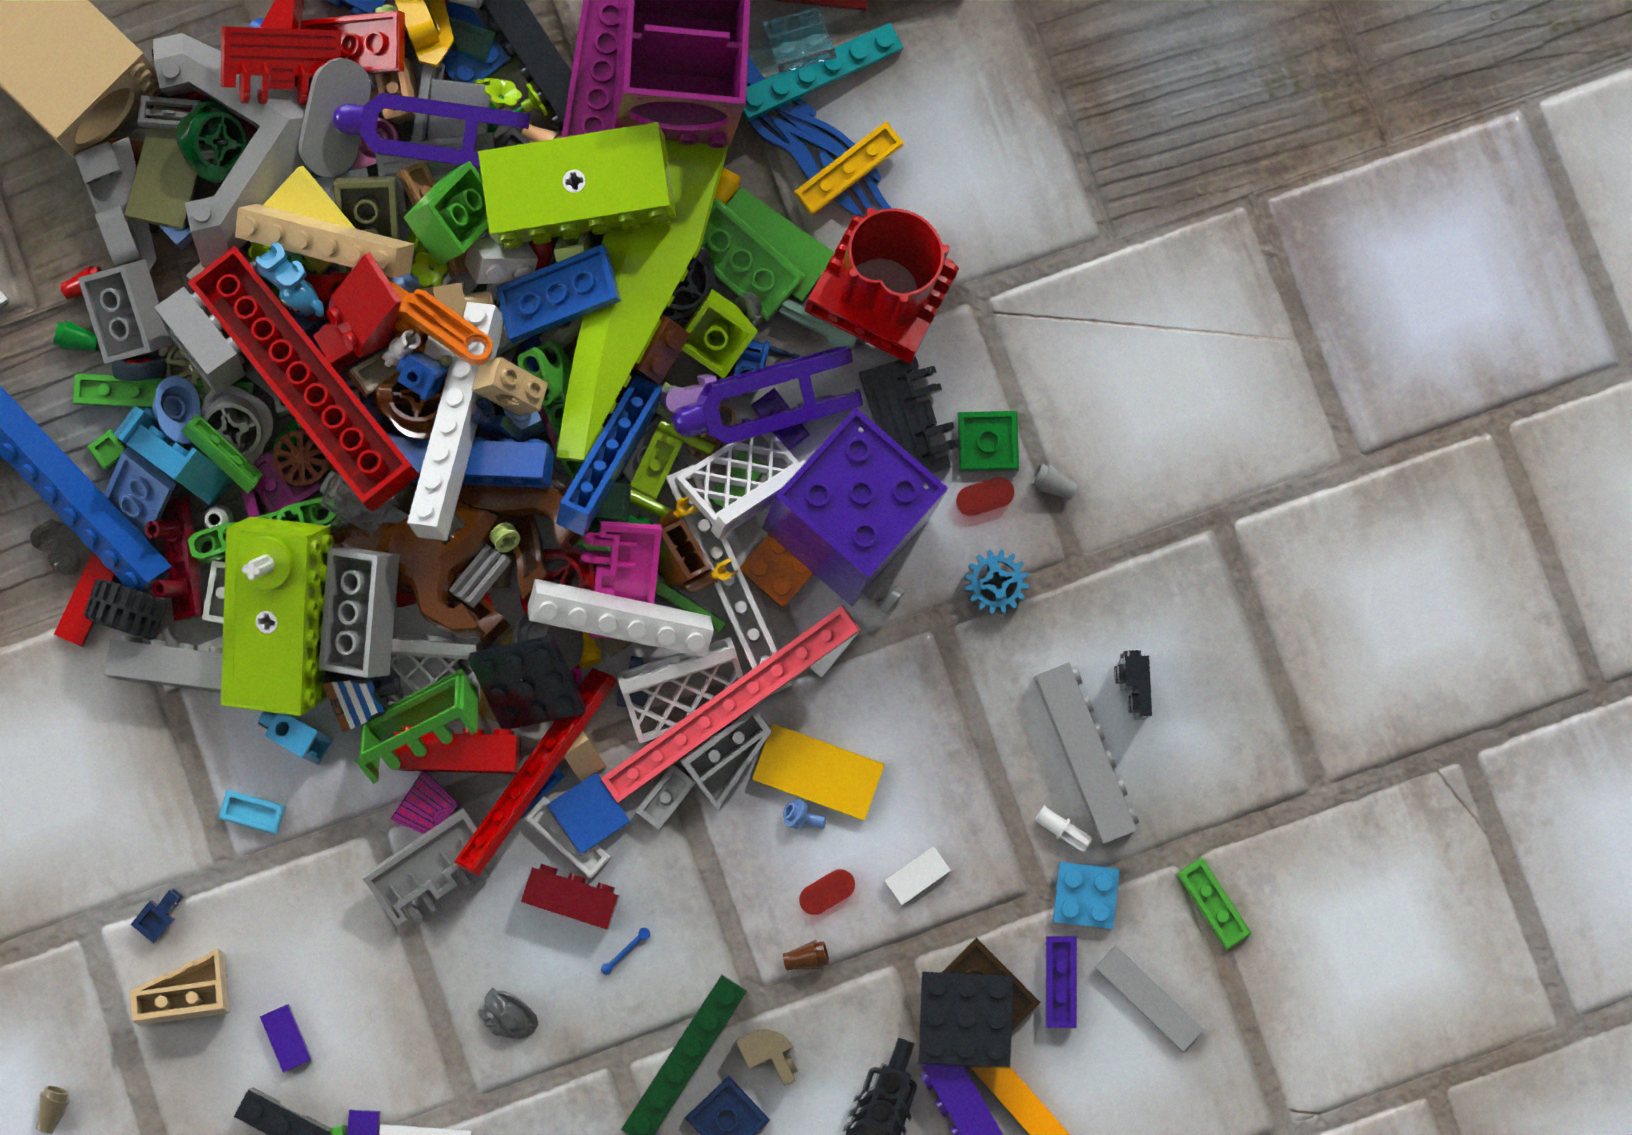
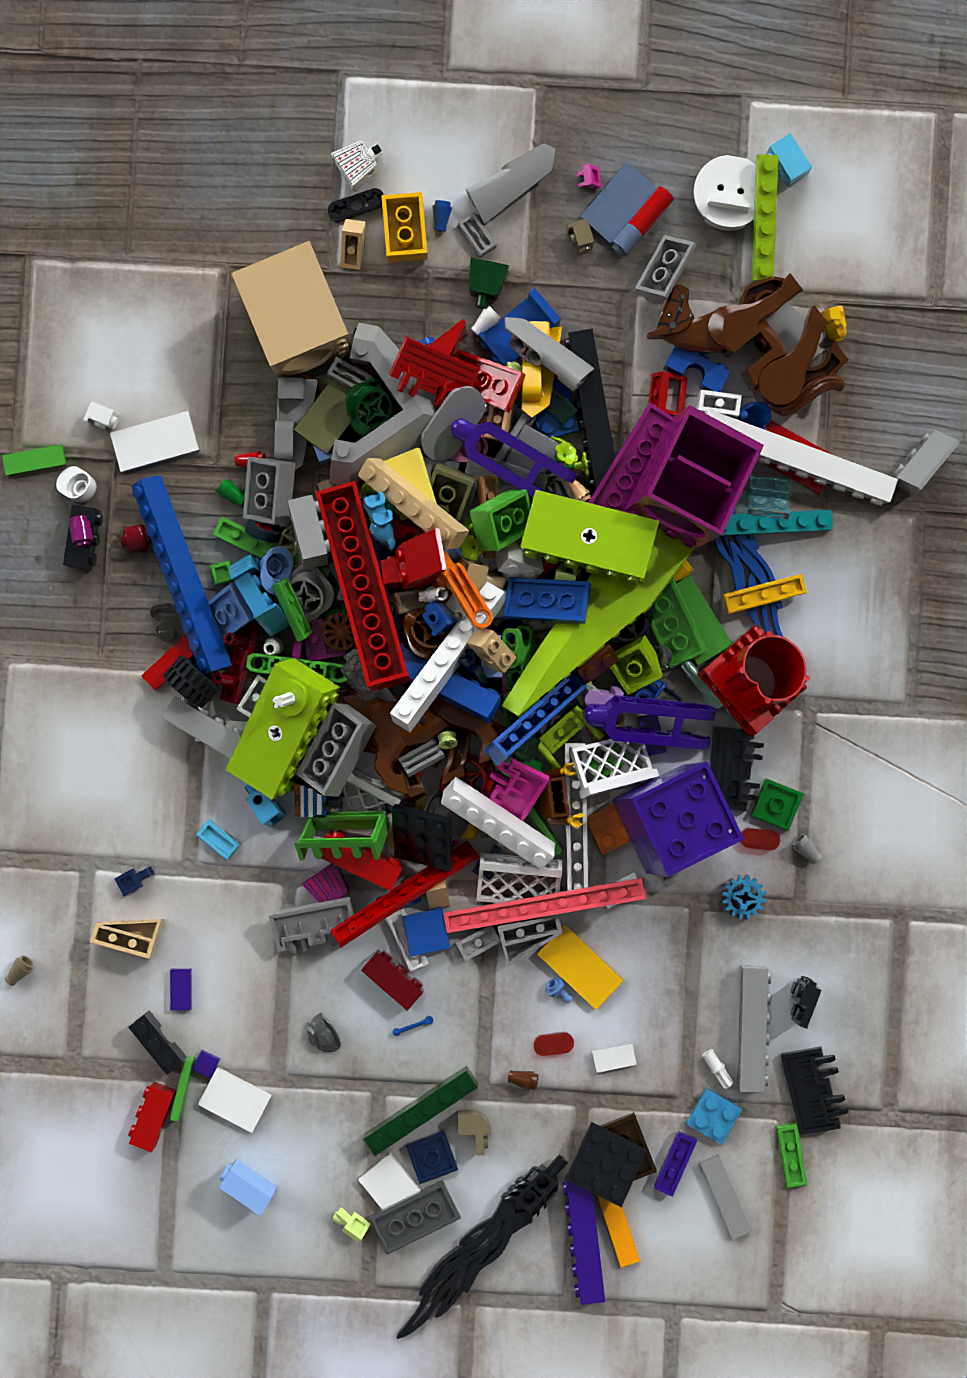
camera: 35 degrees right, 5 degrees up
none -> black hinge [781,1046,848,1135]

